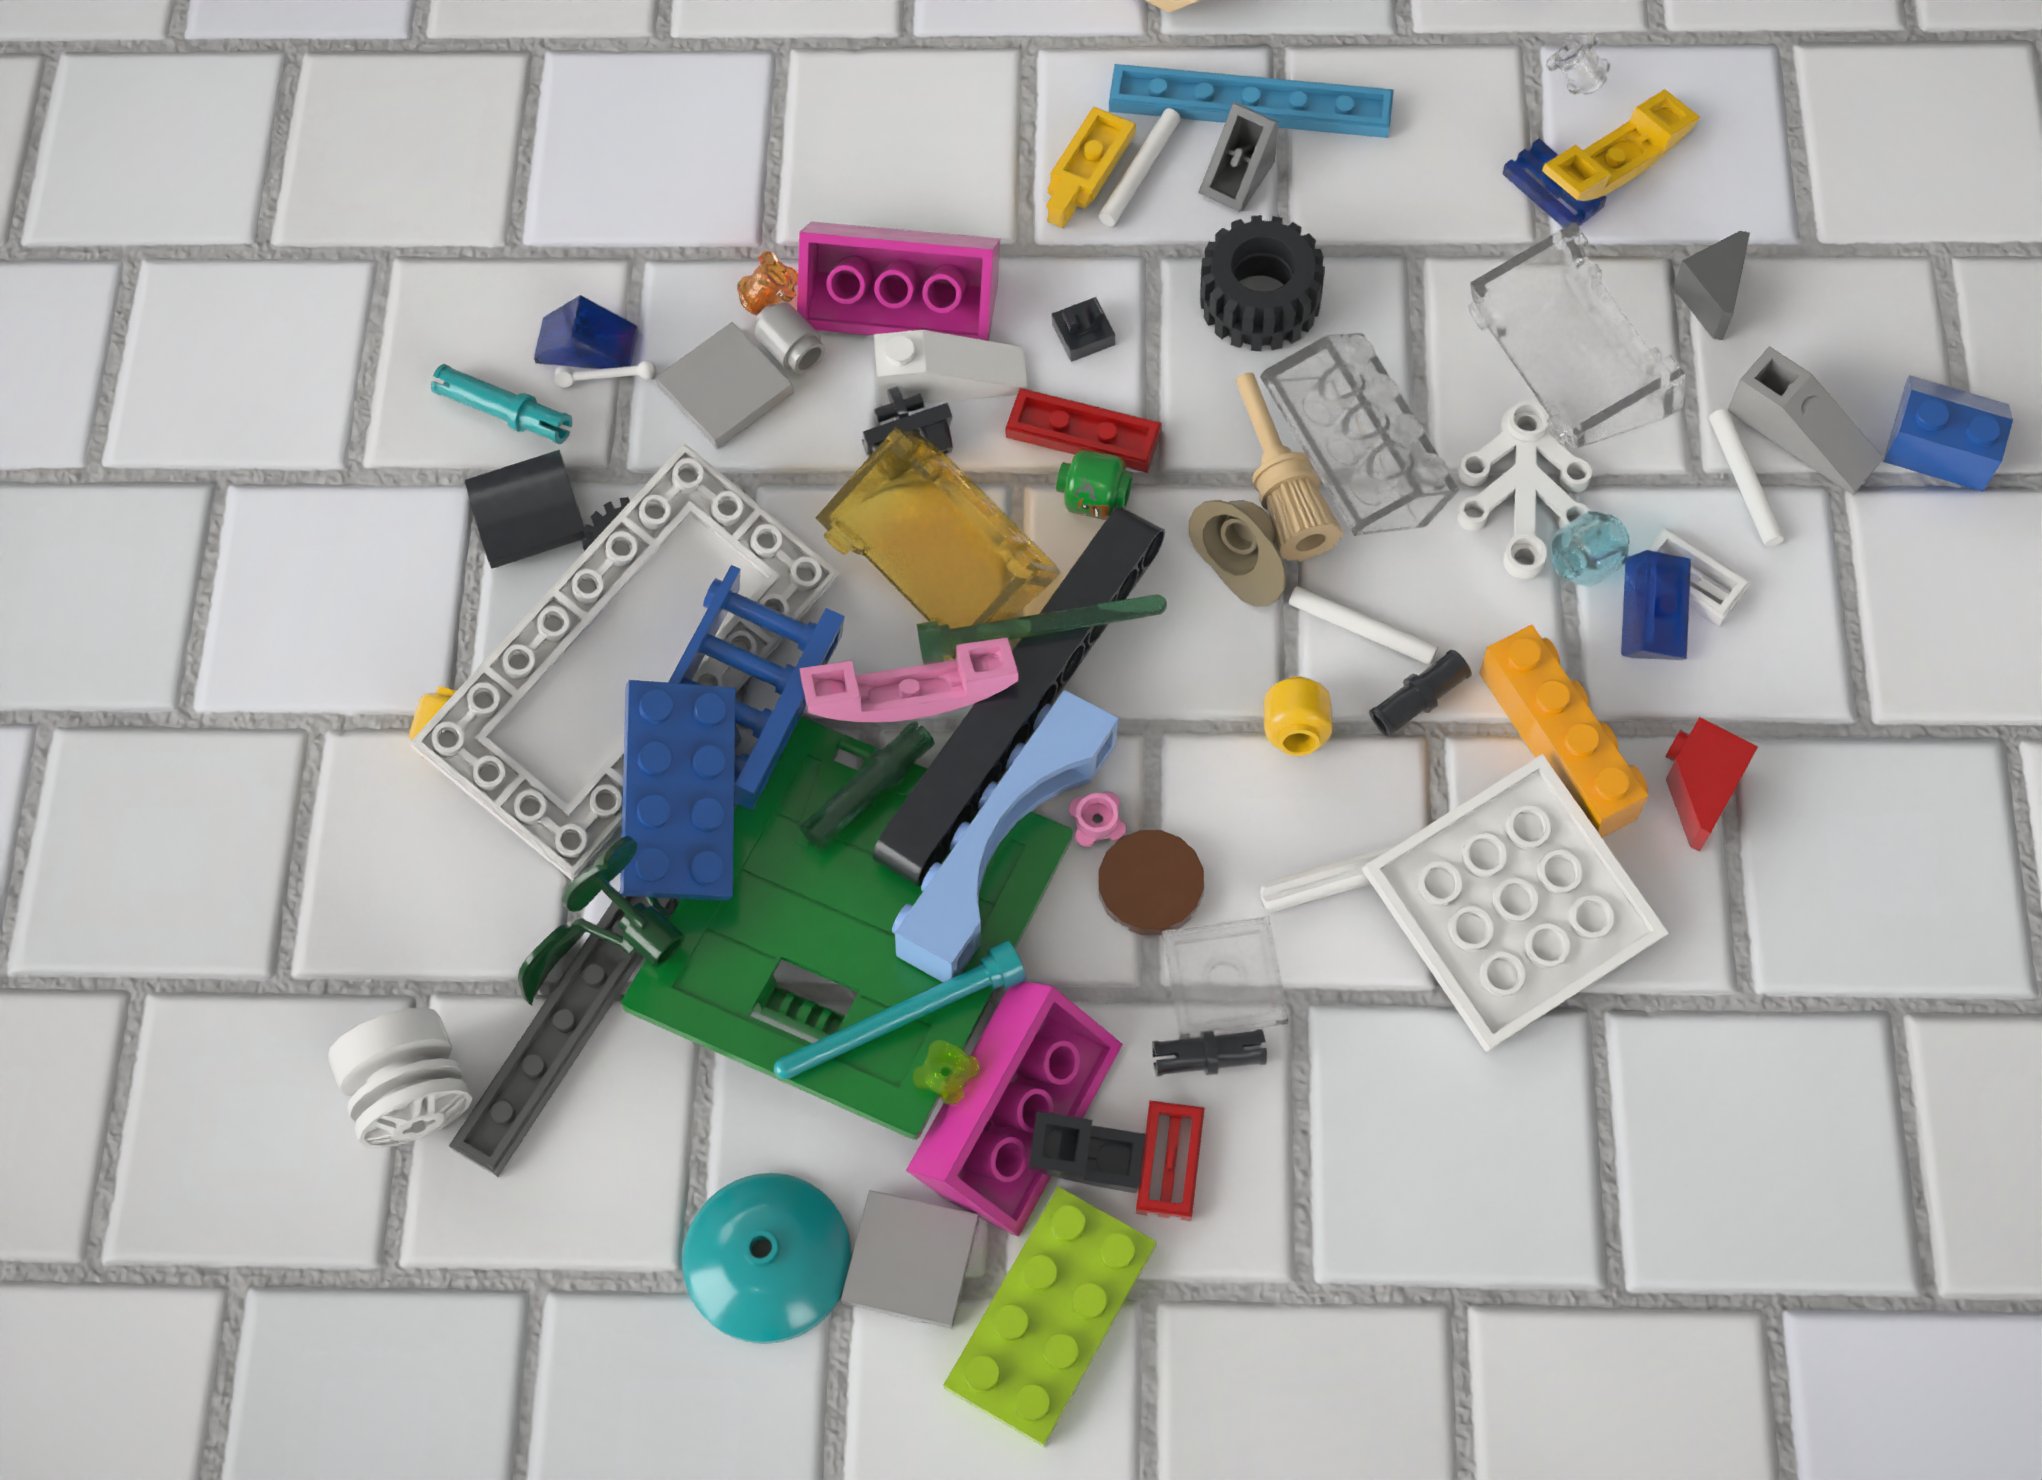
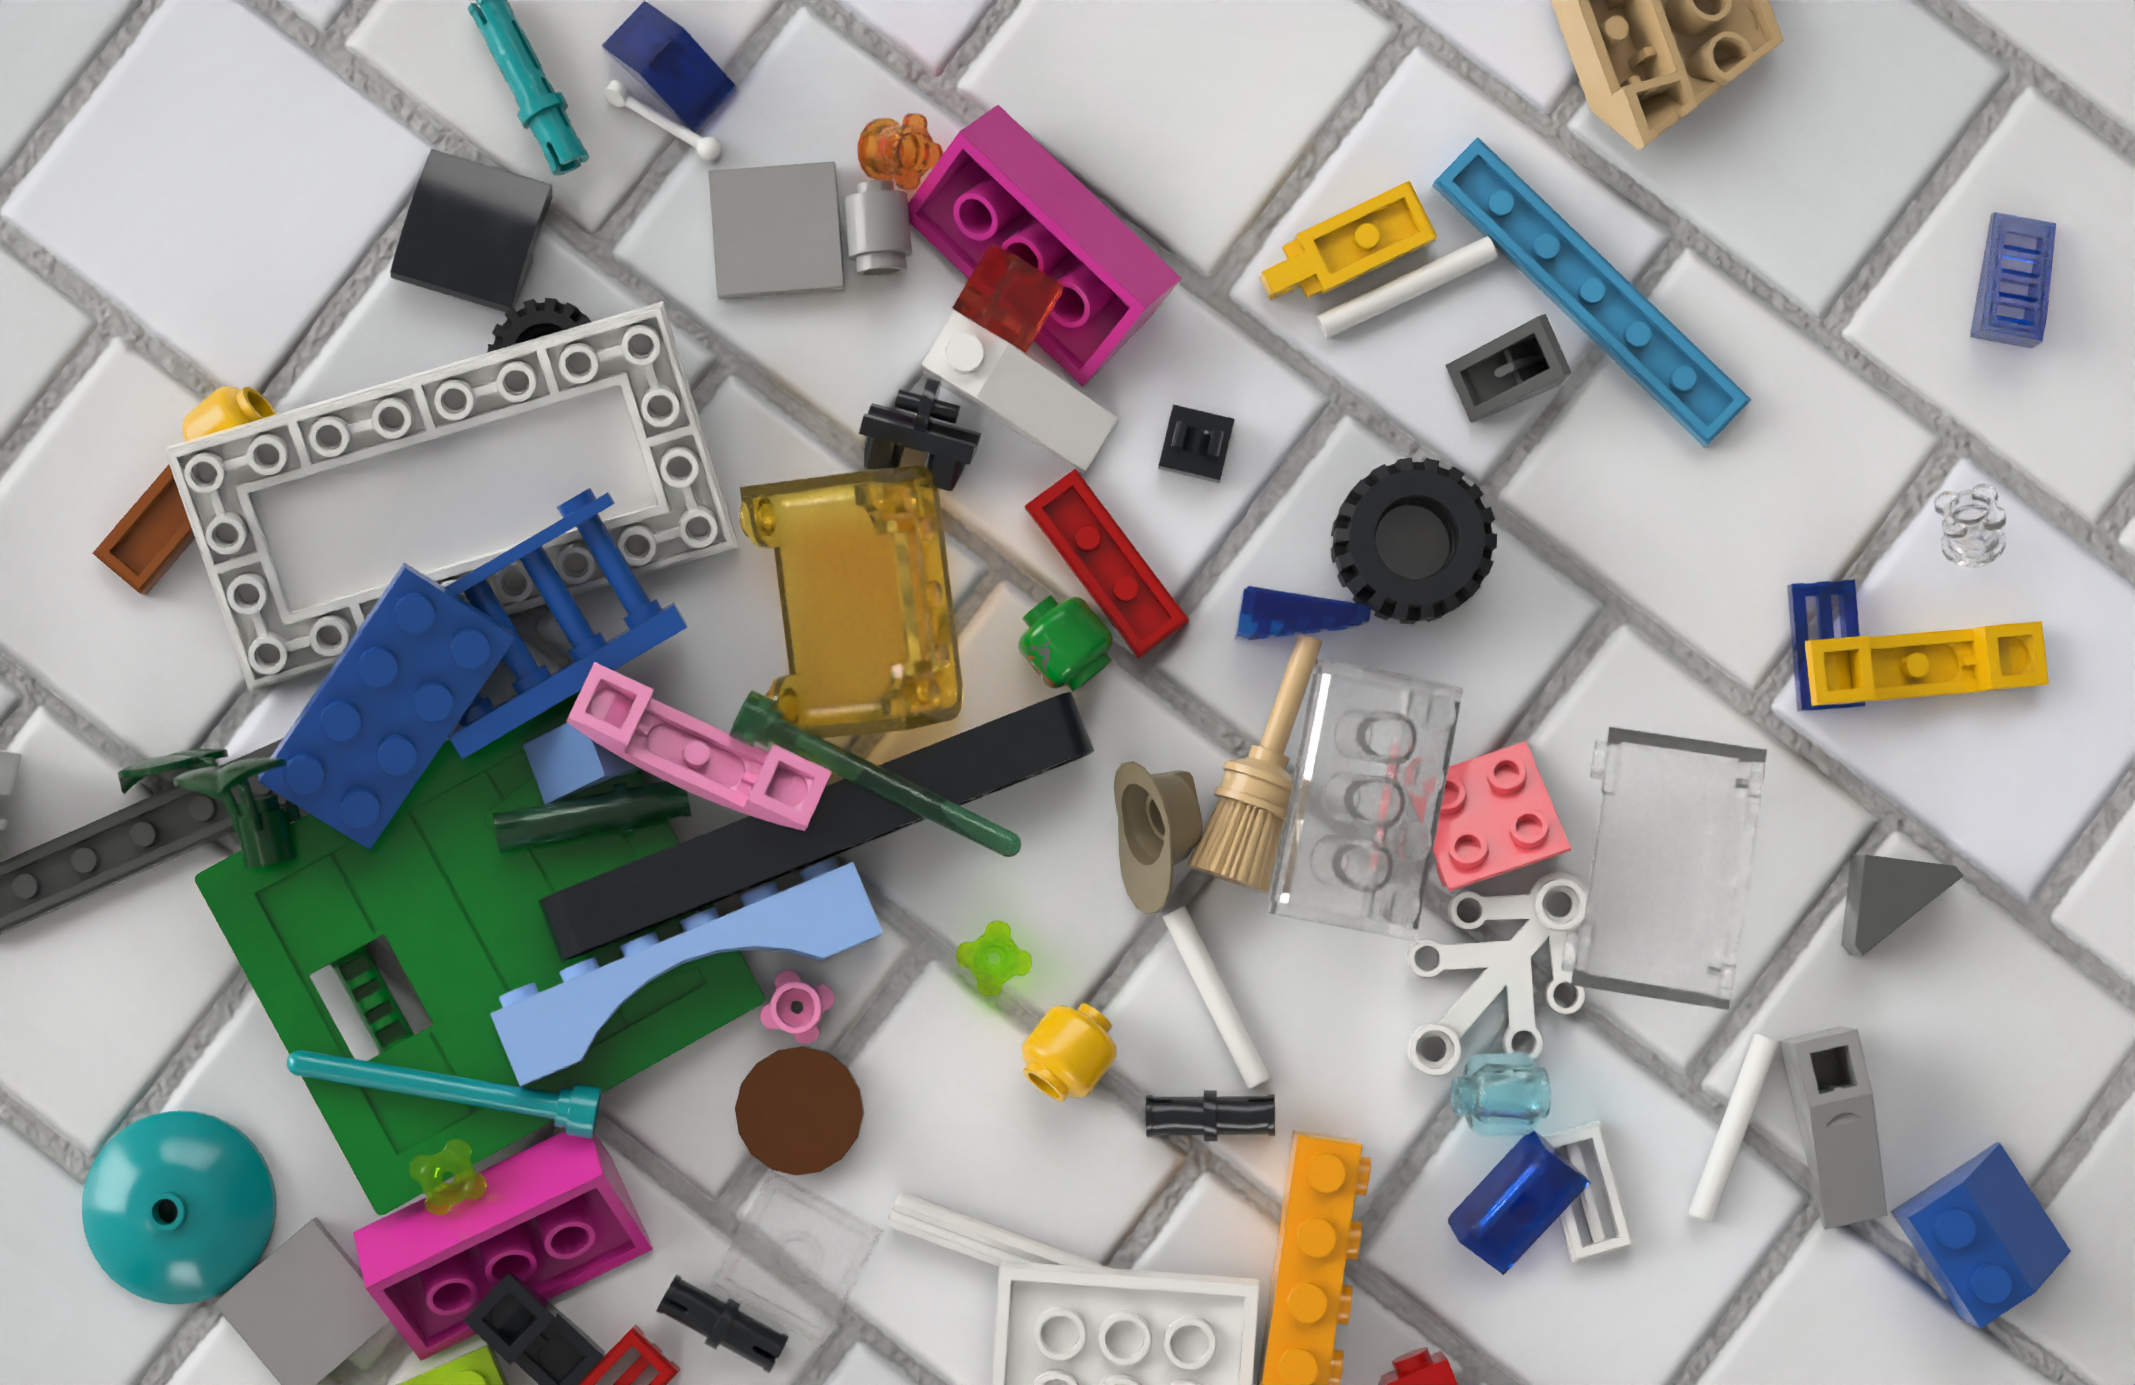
camera: 30 degrees right, 20 degrees up
none -> dark orange tile [92,465,195,596]
none -> medium blue slope [523,723,643,806]
none -> clear red panel [952,244,1063,353]
none -> clear neon green plate [956,921,1032,997]
none -> clear blue slope [1234,586,1371,641]
none -> coral hinge [1406,741,1571,892]

